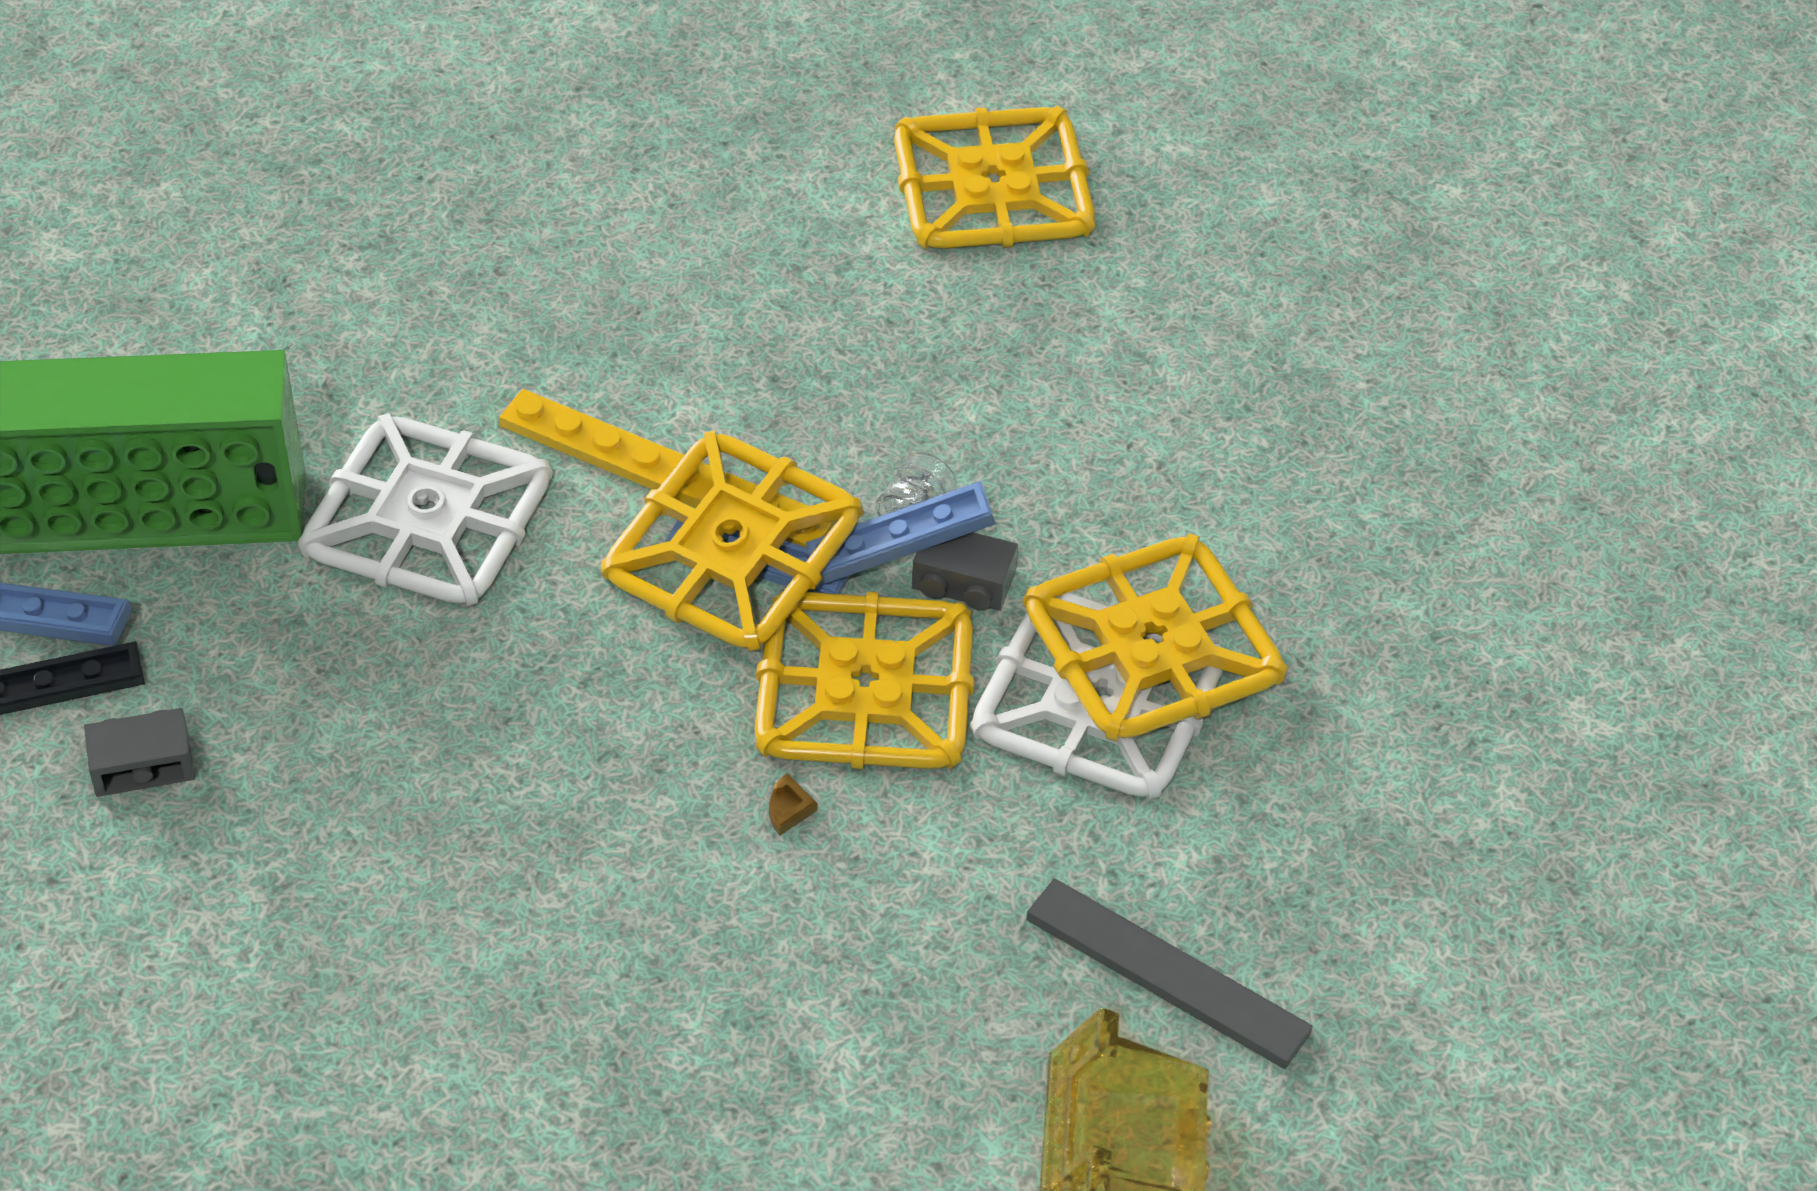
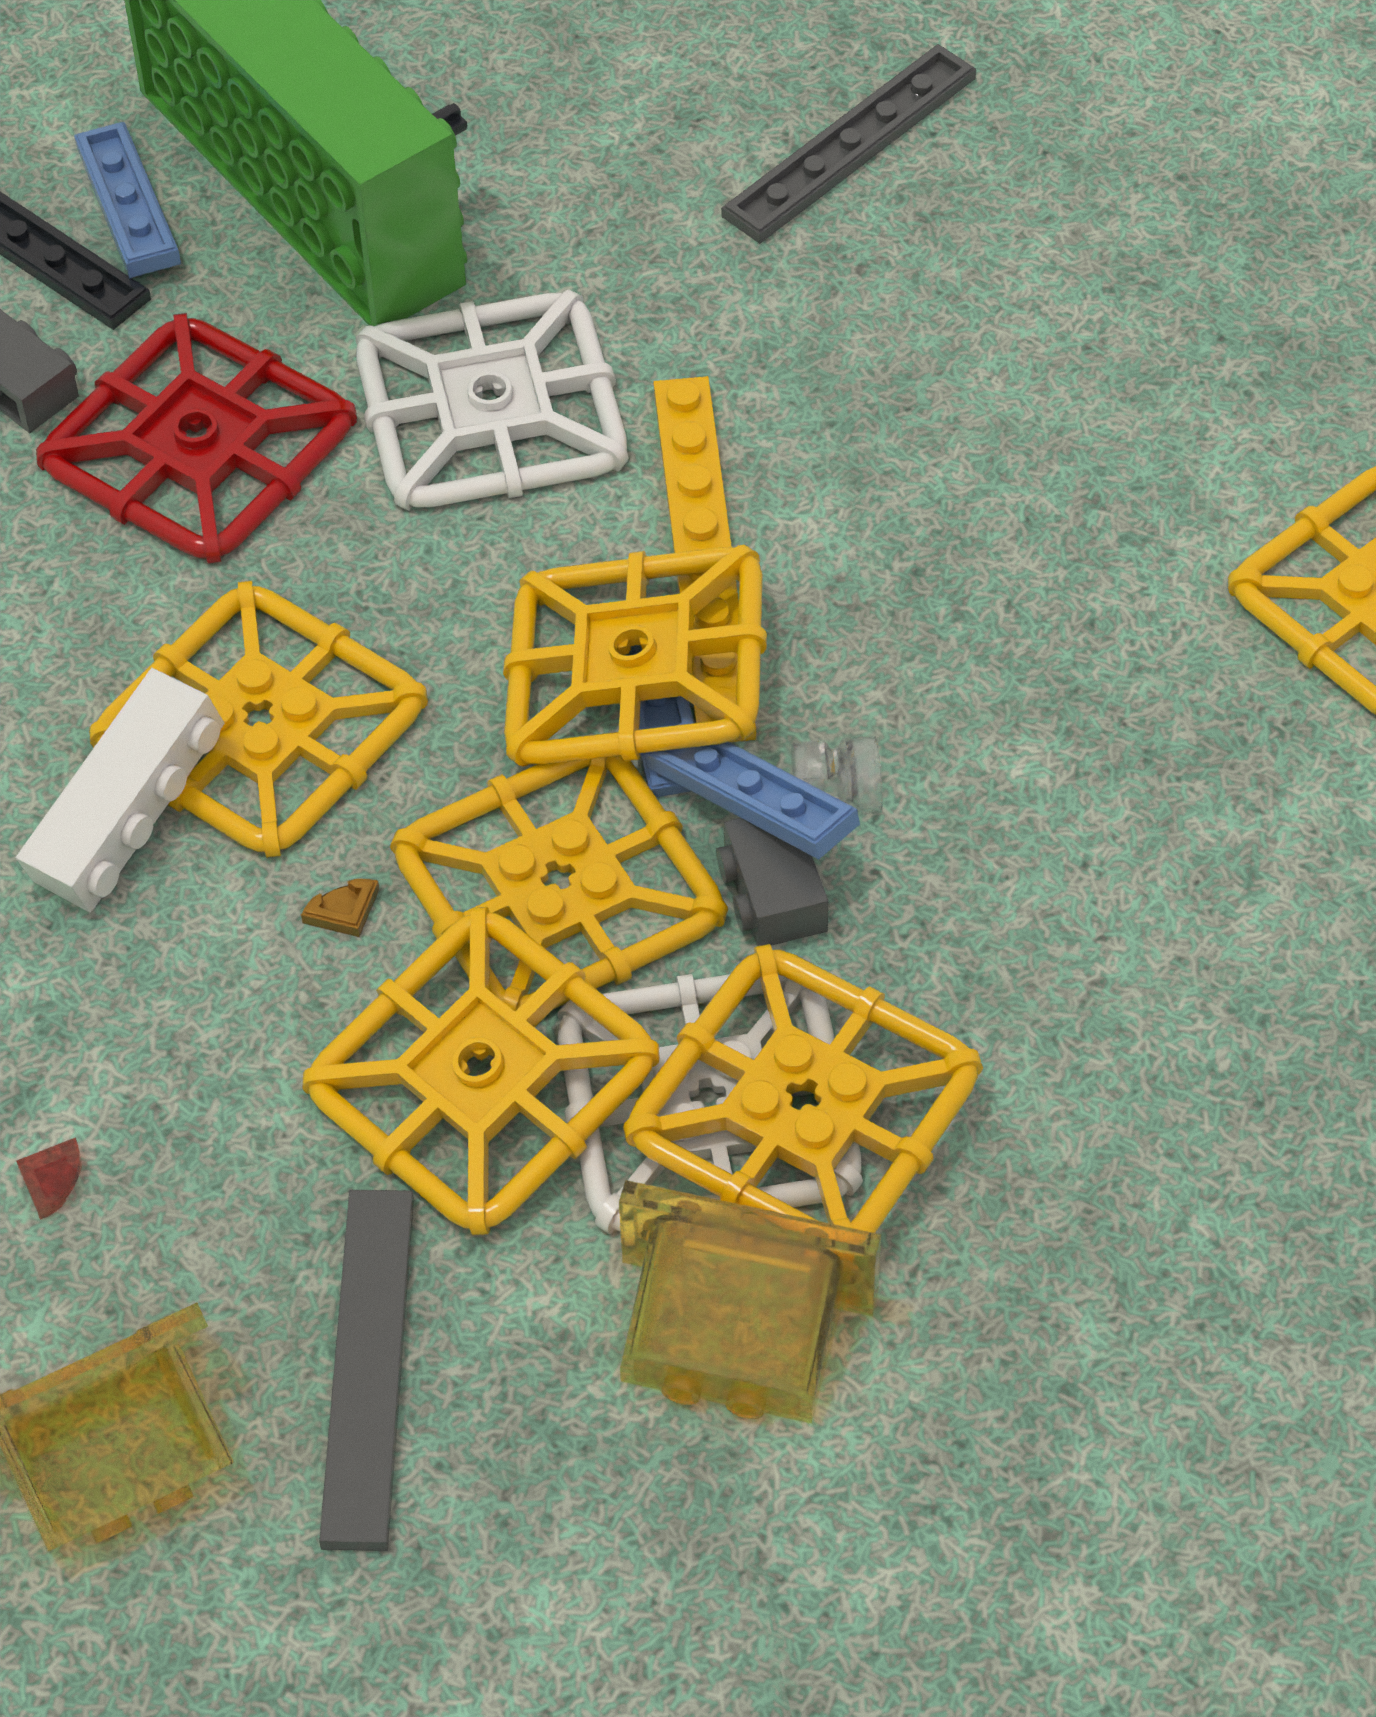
camera: 60 degrees right, 5 degrees up
none -> white brick [15,667,225,913]
none -> clear red tile [16,1137,82,1220]
none -> red plate [36,313,357,564]
none -> yellow plate [89,581,428,858]
none -> yellow plate [302,907,660,1235]
none -> clear yellow windscreen [619,1180,881,1423]
none -> dark grey tile [721,44,976,244]

